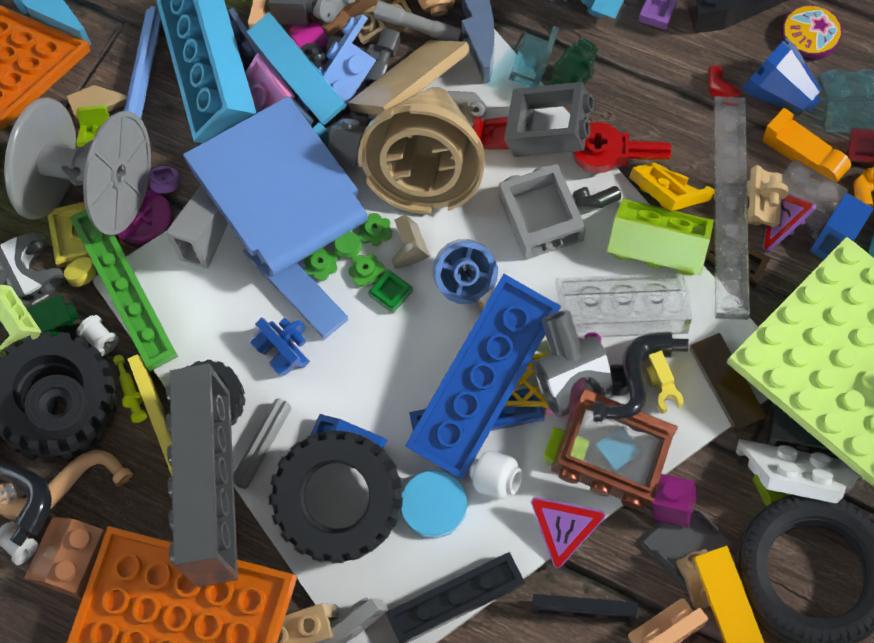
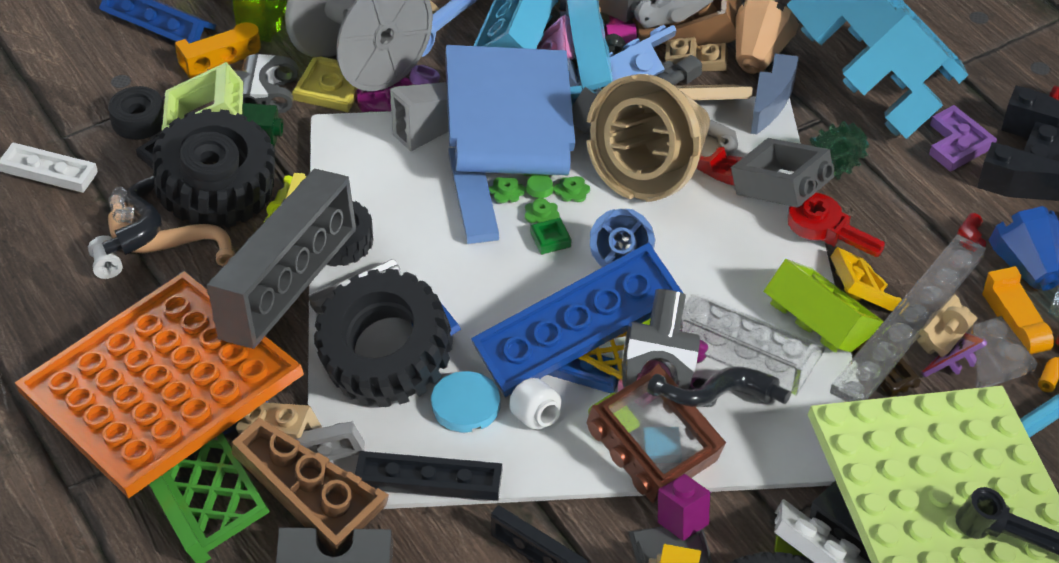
camera: 25 degrees right, 20 degrees down
nougat slope [24,517,106,600] -> none
light yellow tile [64,257,97,287] -> none
bright green plate [70,209,178,372] -> none
white bush [76,315,119,356] -> none
blue hips [250,317,310,376] -> none
light grey piece [373,0,461,41] -> none
dark tan tile [392,214,430,269] -> none
light grey window [499,164,585,260] -> none
clear light blue panel [509,26,559,87] -> none
piece [531,497,605,568] -> none
pearl dark grey arm [573,186,621,209] -> none
light yellow plate [644,351,684,414] -> none
dark brown tile [690,333,767,433] -> none
blue slope [810,192,874,260] -> none

